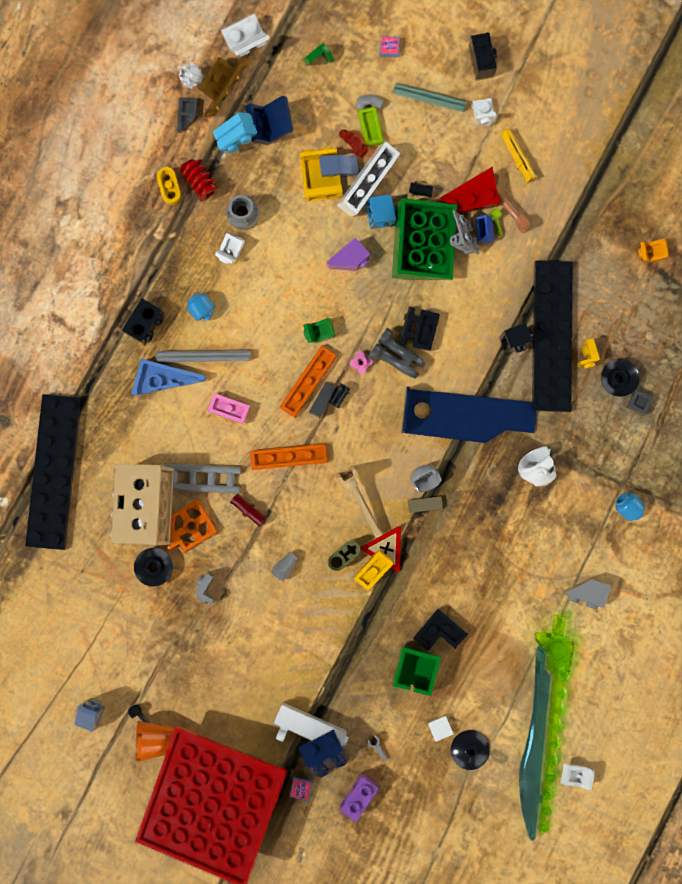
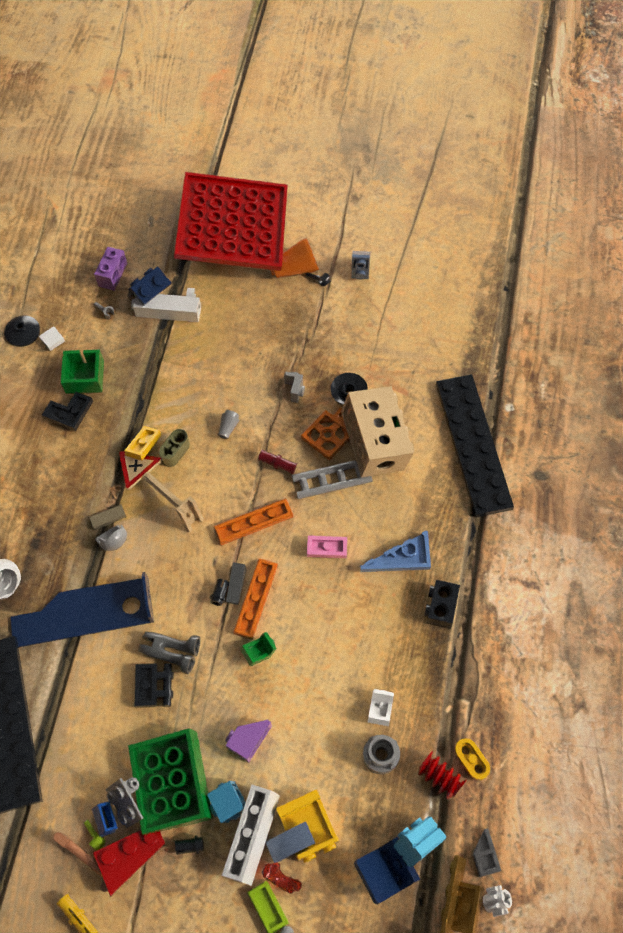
camera: 165 degrees right, 20 degrees down
light grey axle [156,350,251,362] -> none
dark azure head [186,292,215,321] -> none
tile [289,776,313,802] -> none
bright pink plate [350,351,373,374] -> none
black brick [499,323,534,355] -> none

